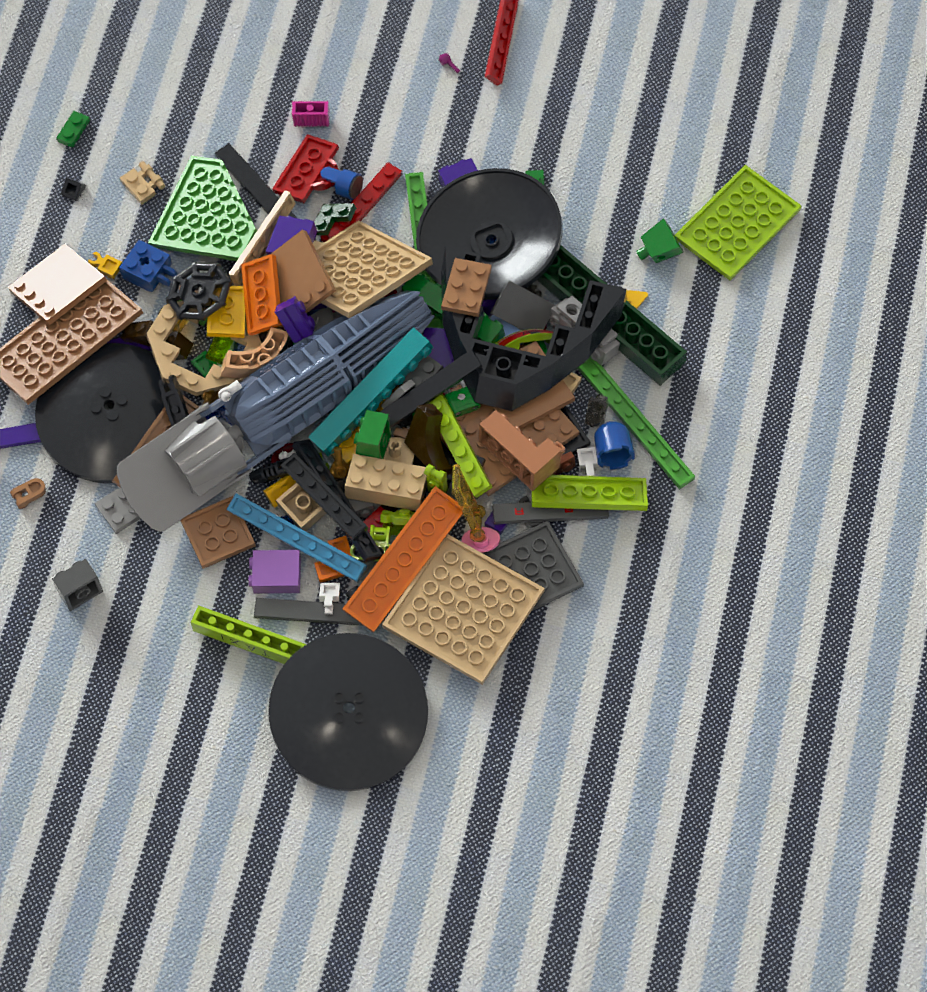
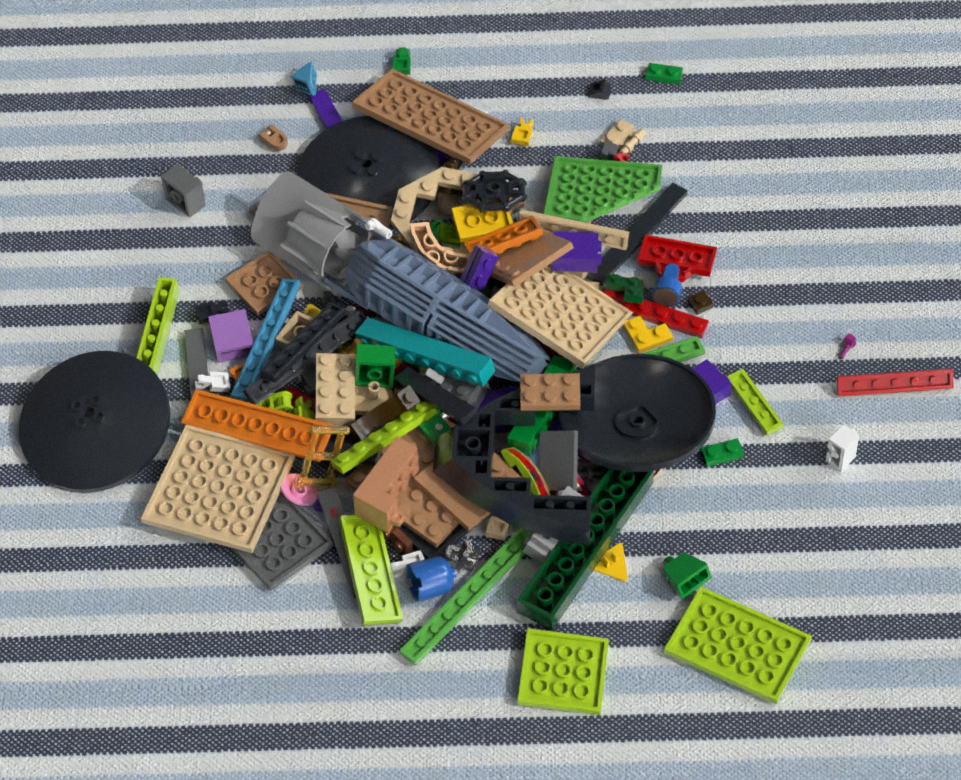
camera: 75 degrees right, 10 degrees down
plate [8,244,107,325] -> none
blue hinge [119,240,178,292] -> none
black hinge [158,375,189,426] -> none
dark pink brick [292,101,330,127] -> none
lime plate [424,464,448,493] -> none
none -> black plate [195,300,229,324]
none -> lime plate [517,628,609,715]
none -> black piece [598,140,630,162]
none -> yellow plate [623,316,673,354]
none -> dark brown plate [687,290,713,315]
none -> lime plate [726,369,784,436]
none -> white brick [826,424,859,472]

